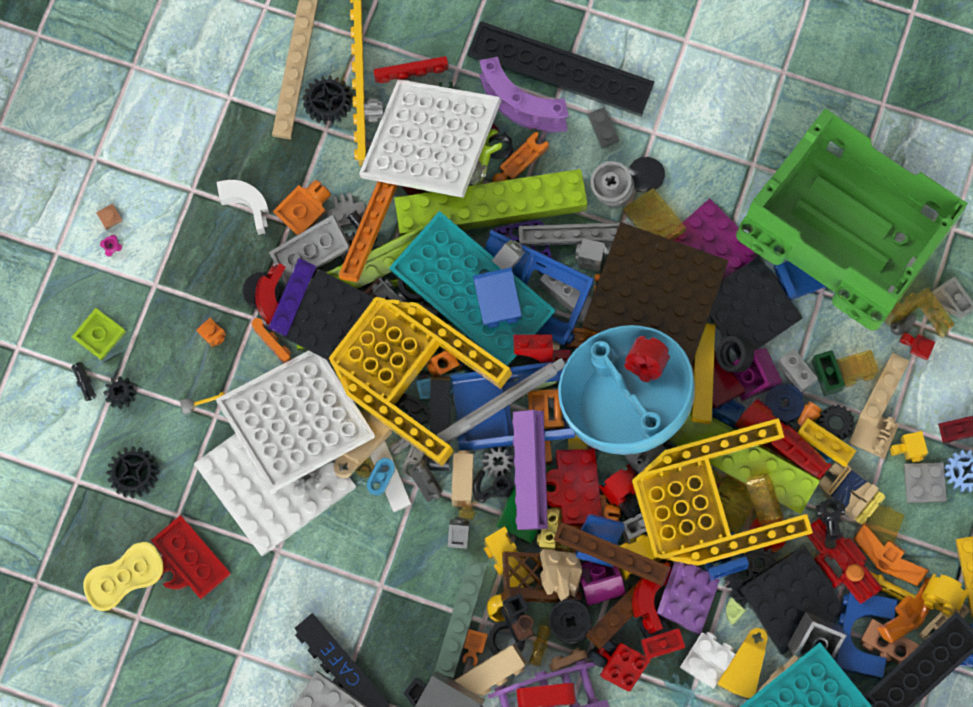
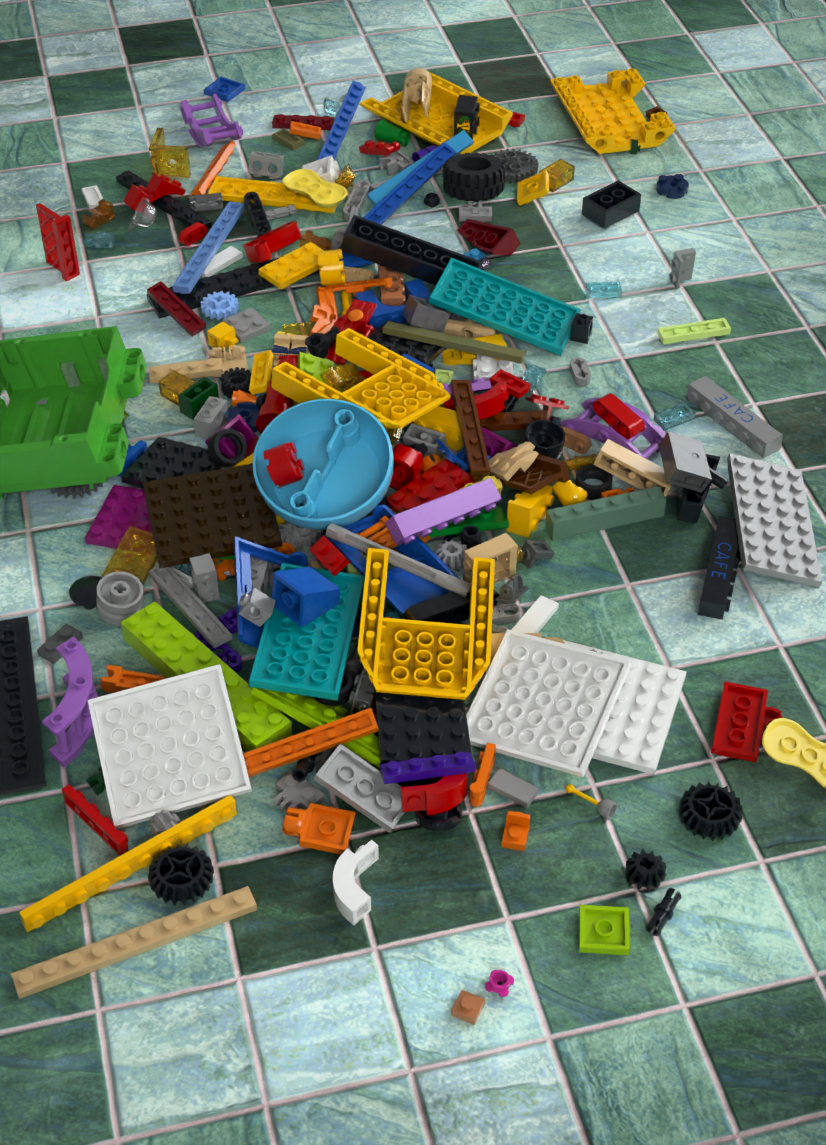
camera: 125 degrees left, 30 degrees down
dark azure plate [367,458,395,496] -> none
black hips [501,593,535,644] -> none
none -> olive tile [382,321,527,364]
none -> light grey tile [488,768,539,808]

